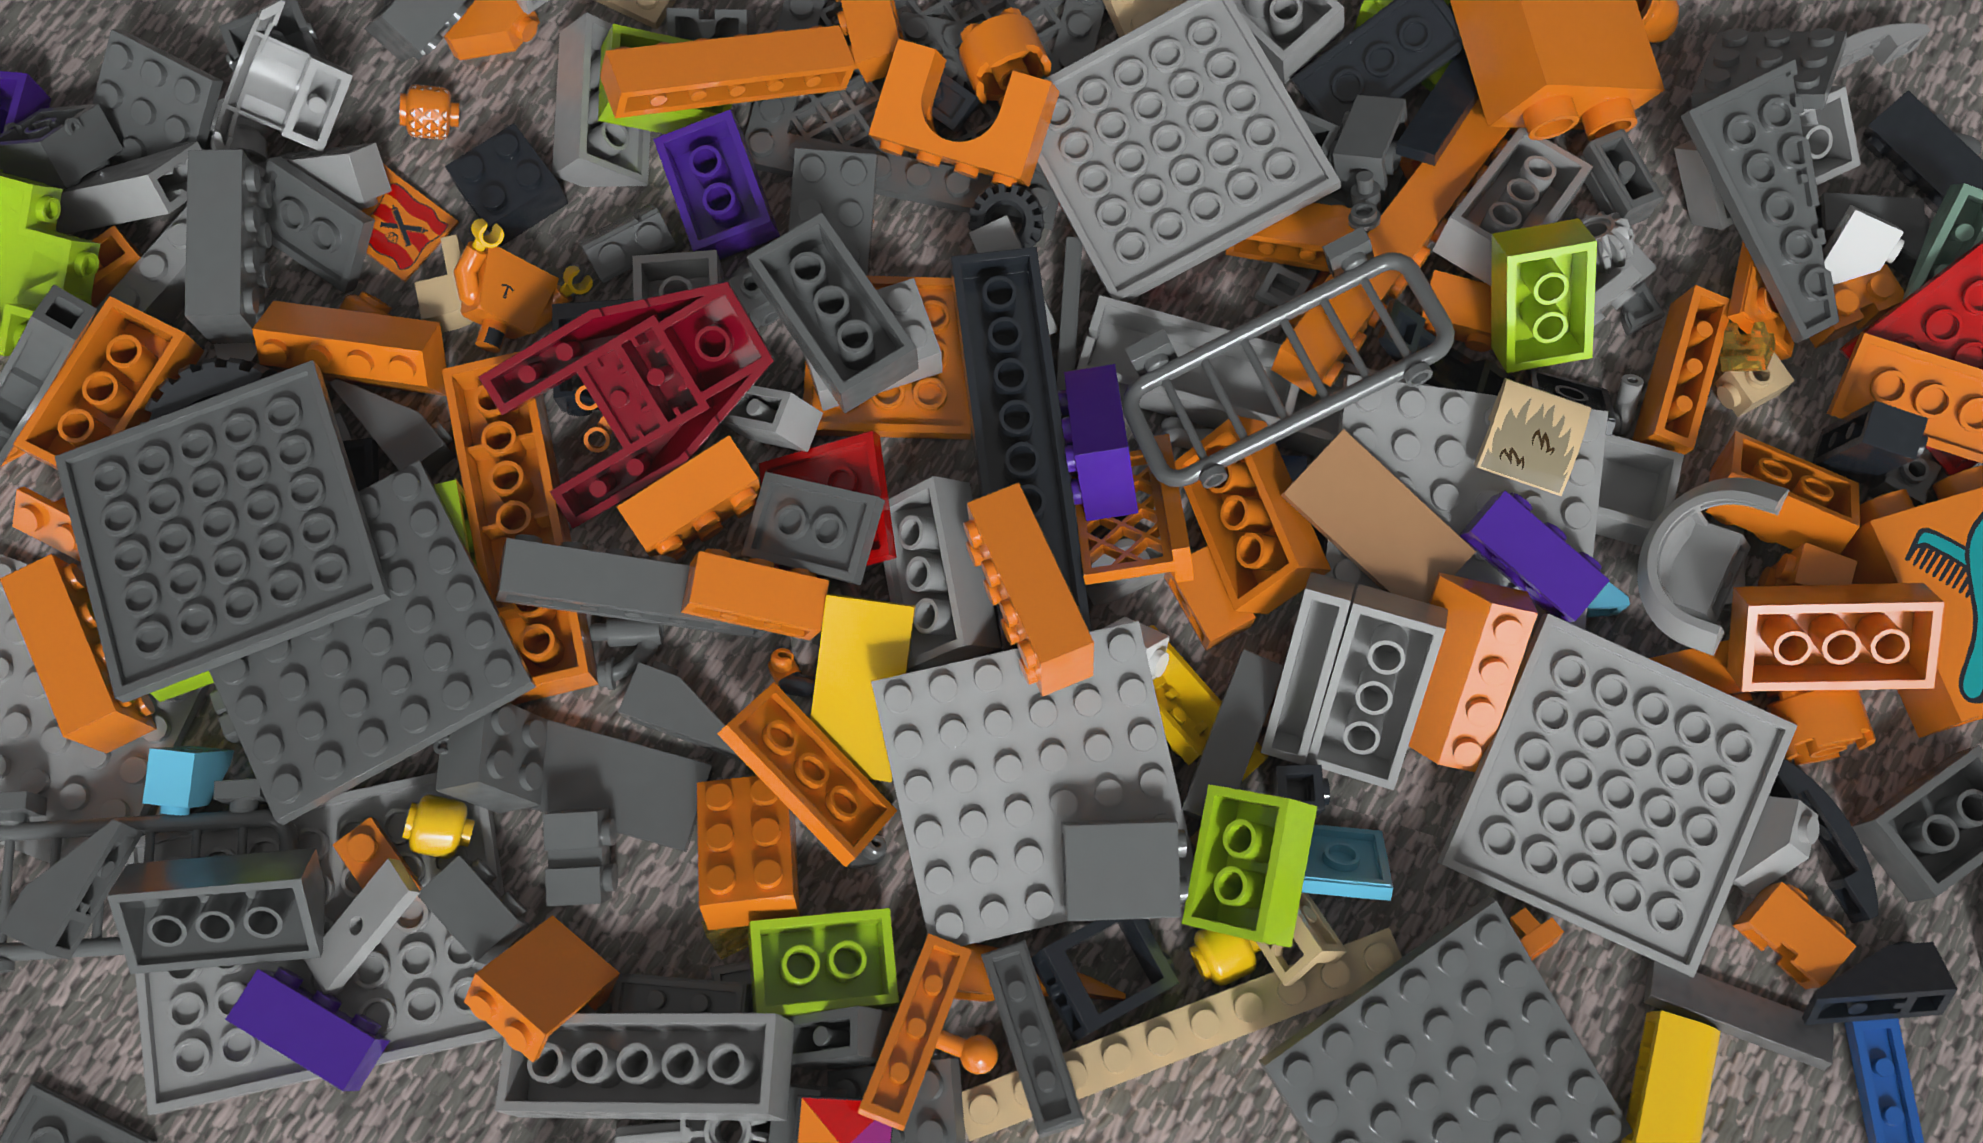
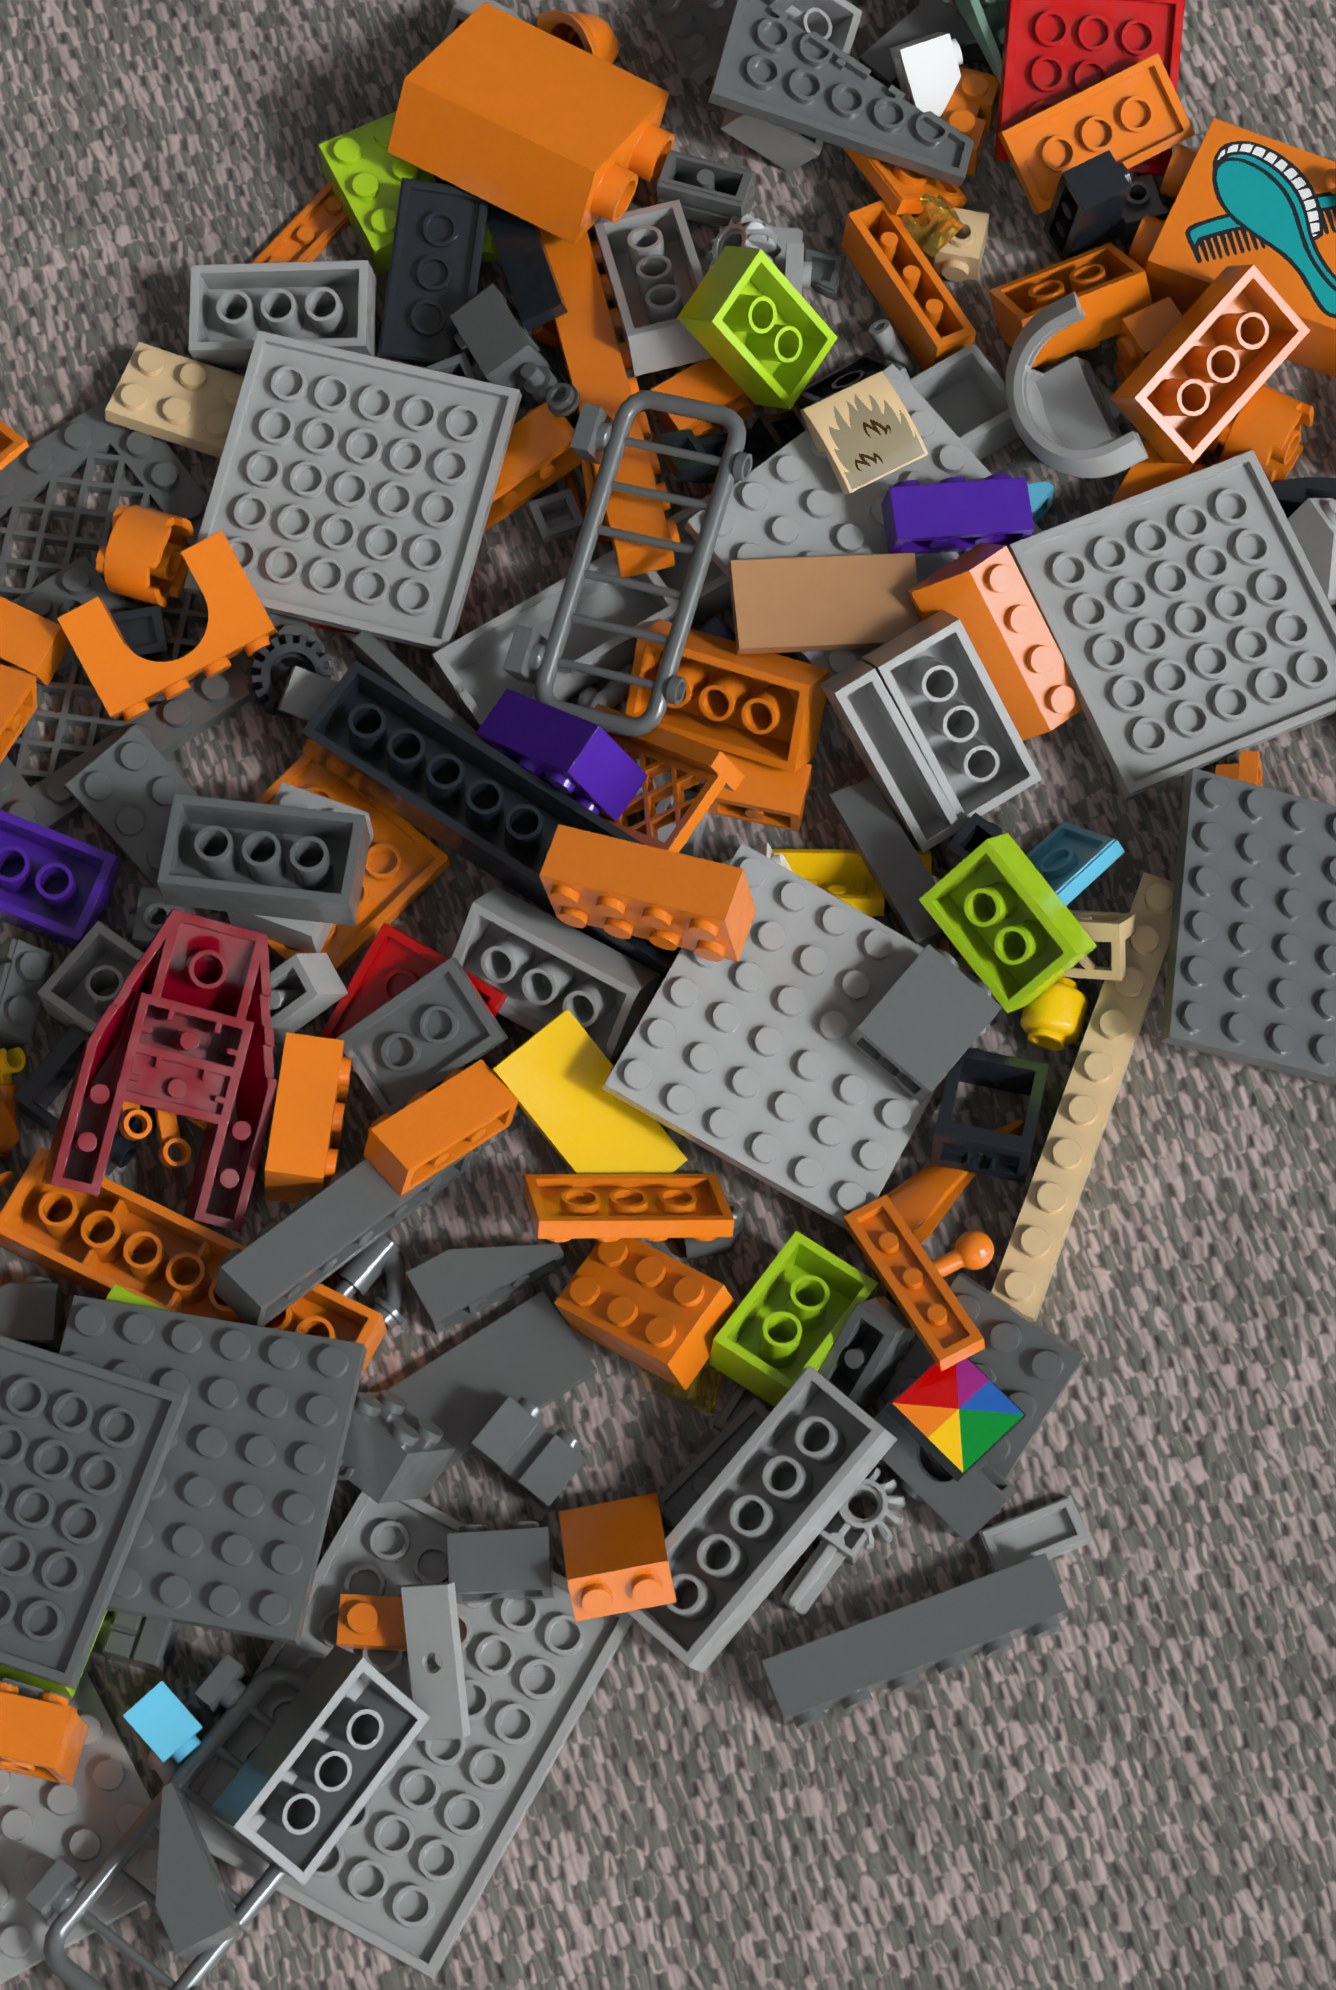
camera: 45 degrees left, 5 degrees down
dark purple brick [225,966,390,1091] -> none
yellow head [402,794,475,859] -> none
arm [768,648,816,698] -> none
dark grey tile [981,940,1085,1139] -> none

